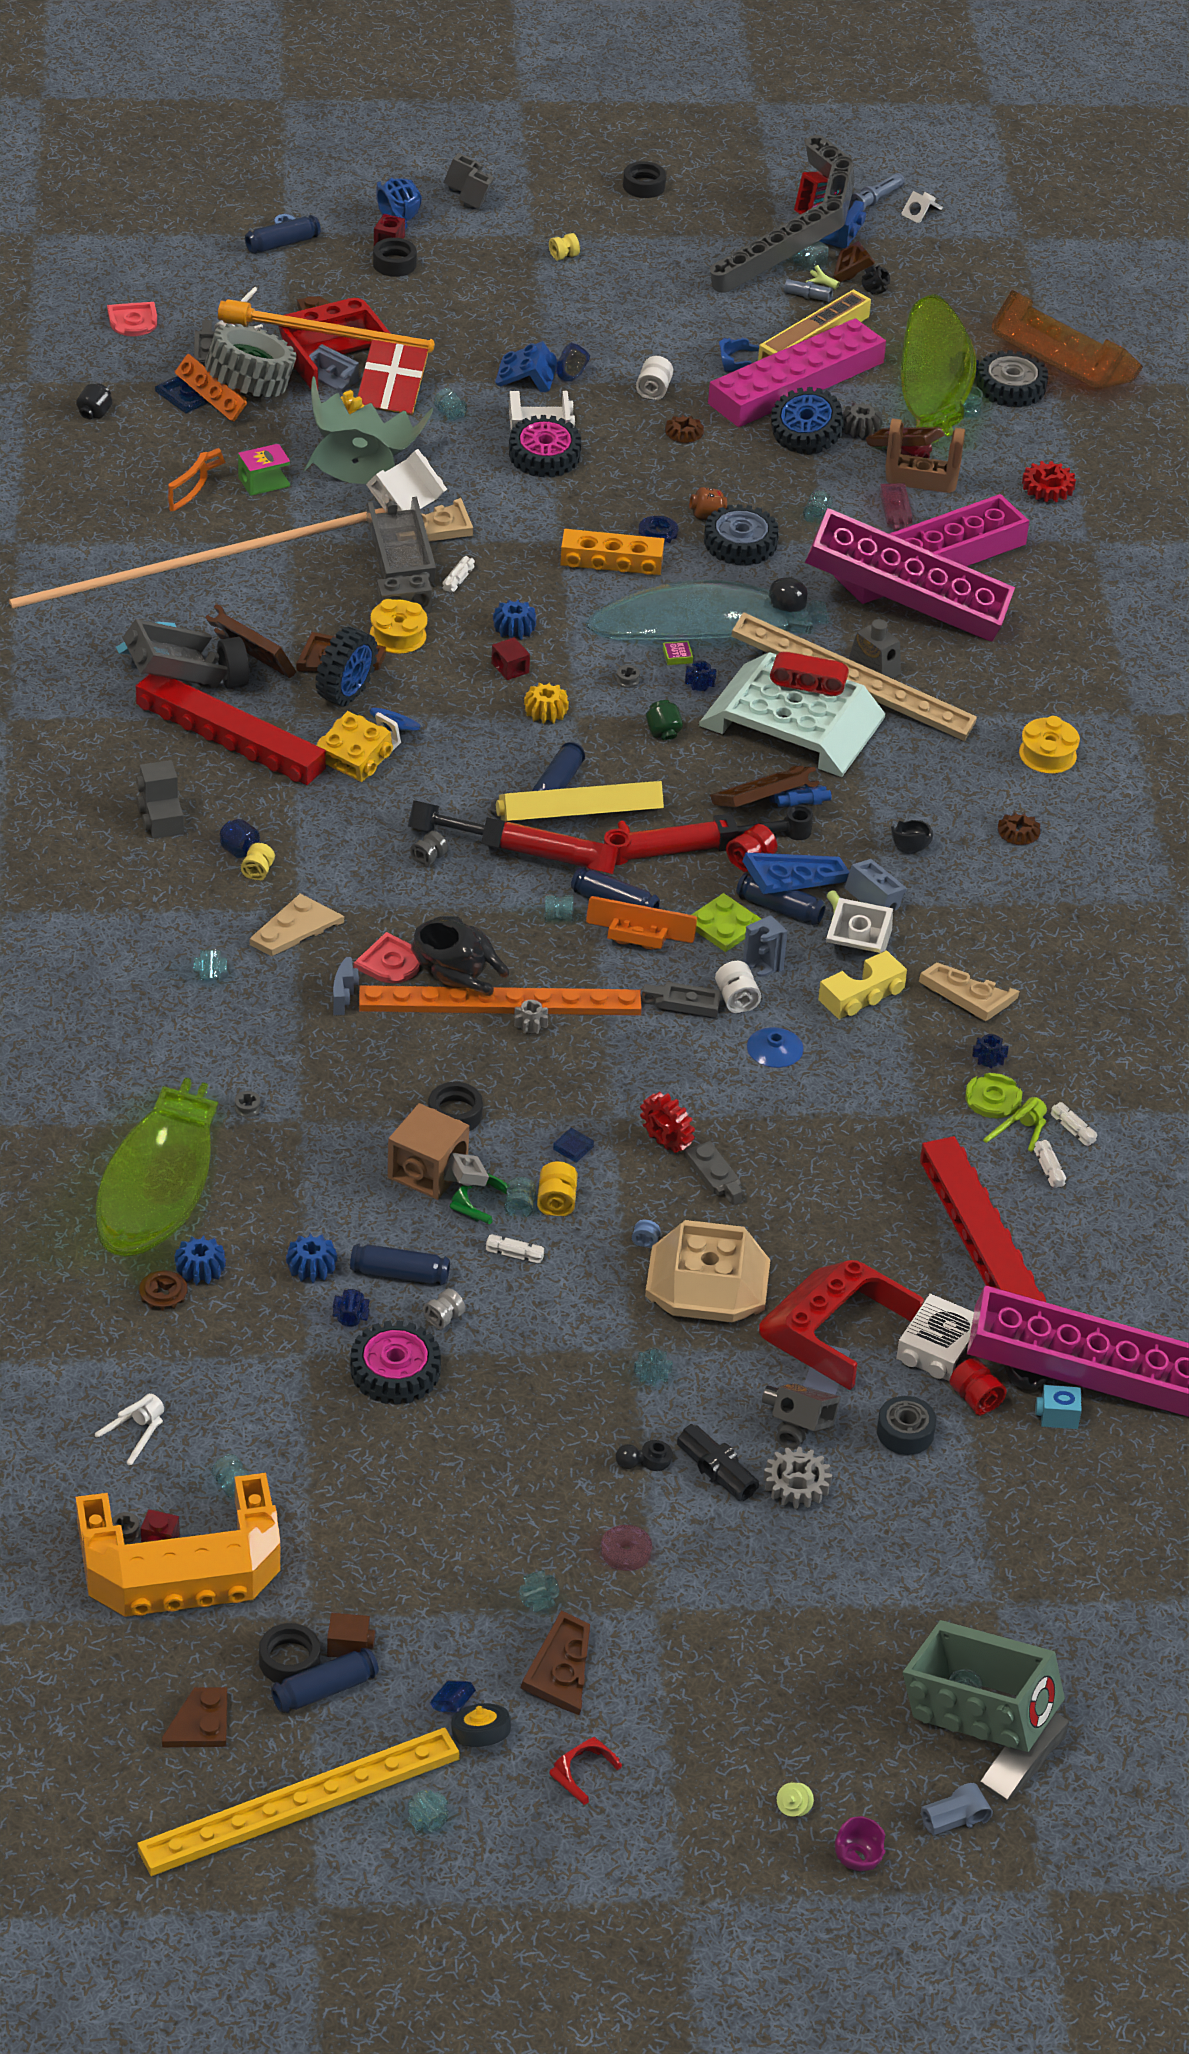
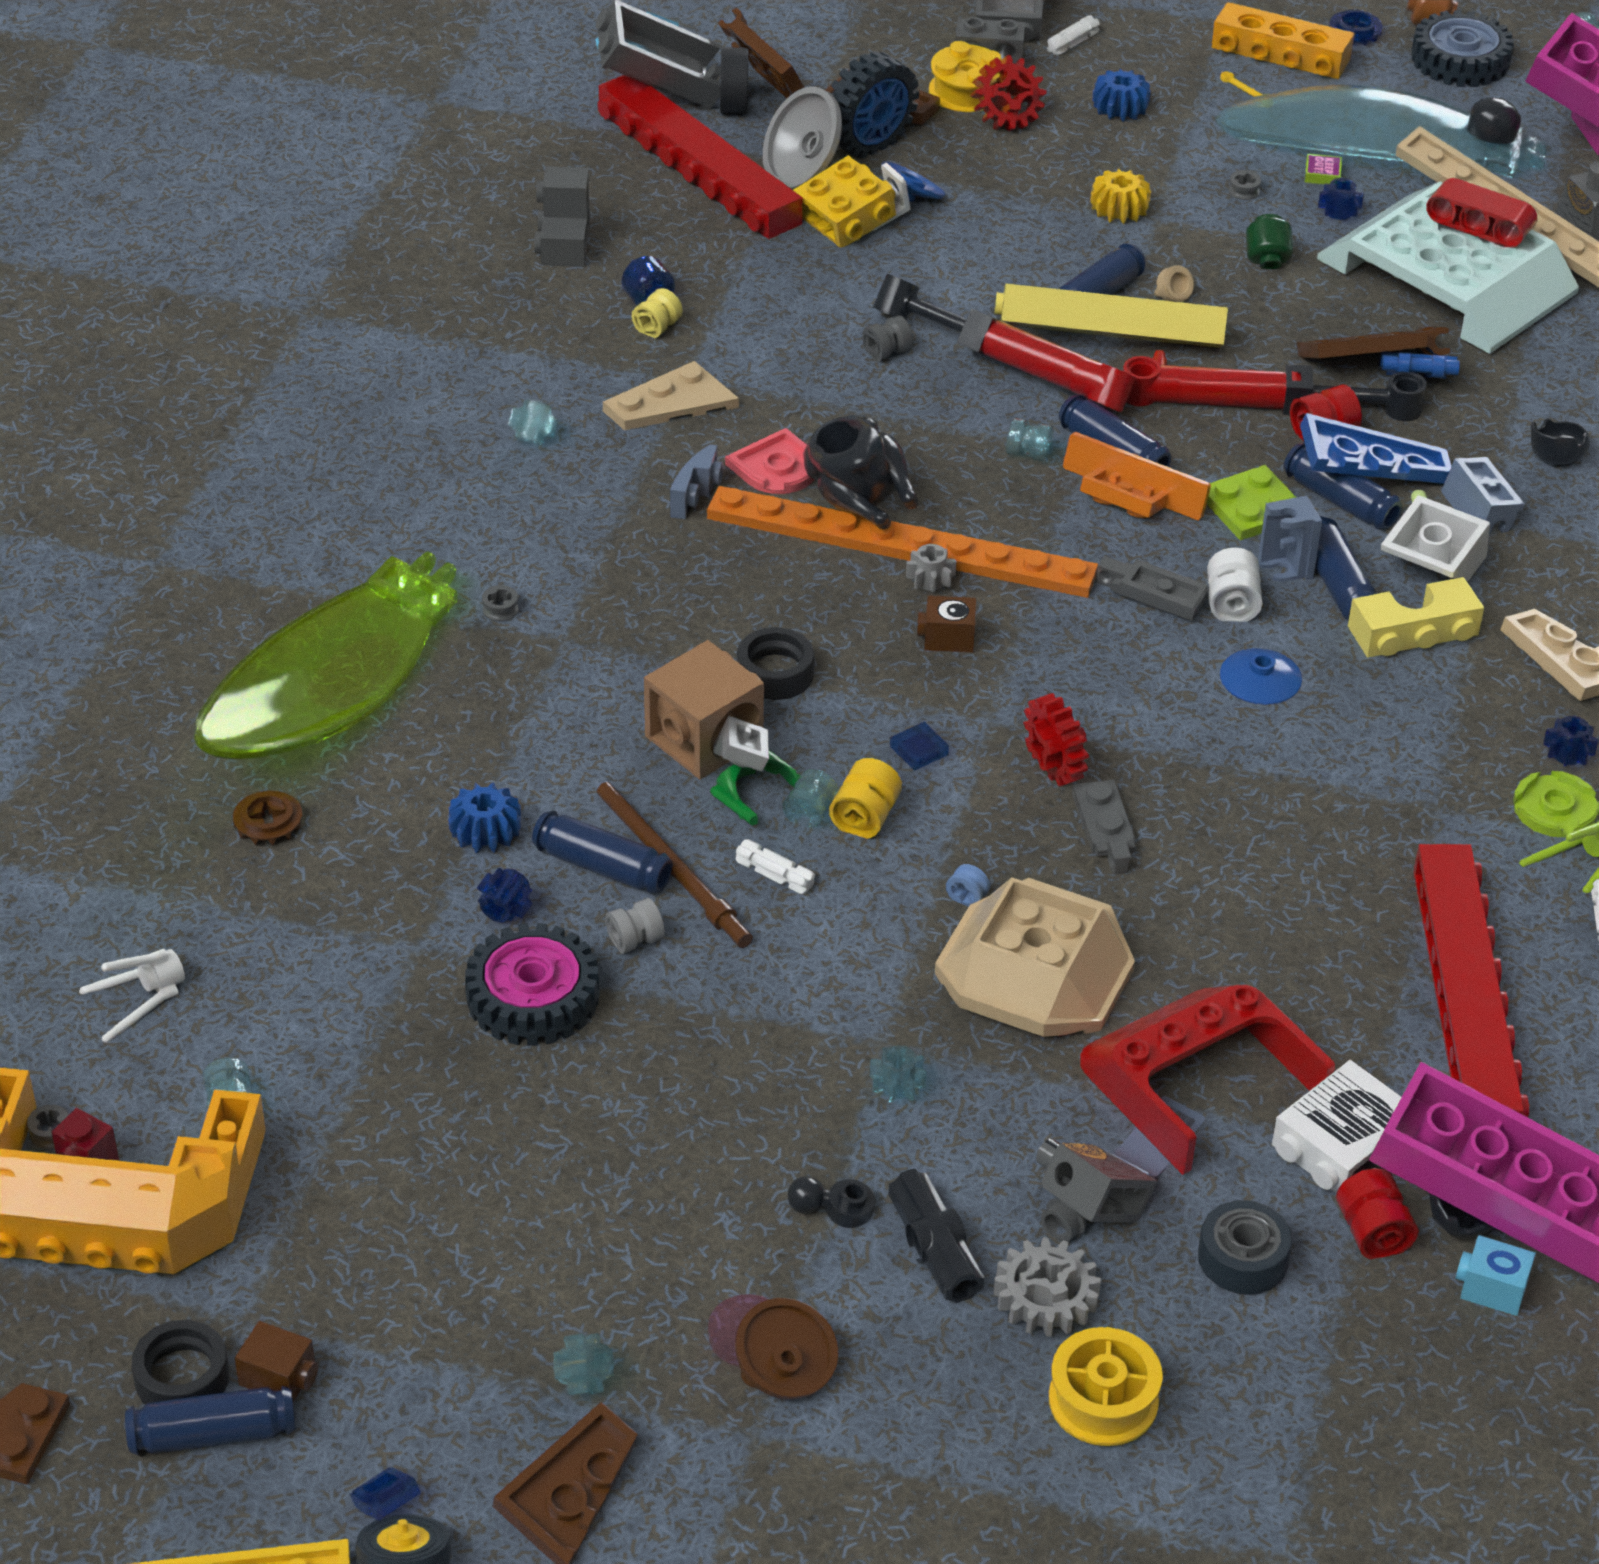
camera: 20 degrees right, 0 degrees up
blue gear [175,1235,226,1286] -> none
dark red brick [491,637,530,680] -> none
none -> reddish brown bar [597,782,753,948]
none -> reddish brown piece [735,1298,838,1399]
none -> light grey dish [763,87,842,190]
none -> reddish brown brick [917,595,976,653]
none -> red gear [971,55,1047,131]
none -> yellow wheel [1049,1327,1163,1446]
none -> tan tile [1154,265,1194,302]
none -> yellow hinge [1220,71,1274,107]
none -> dark blue axle [1315,516,1376,621]

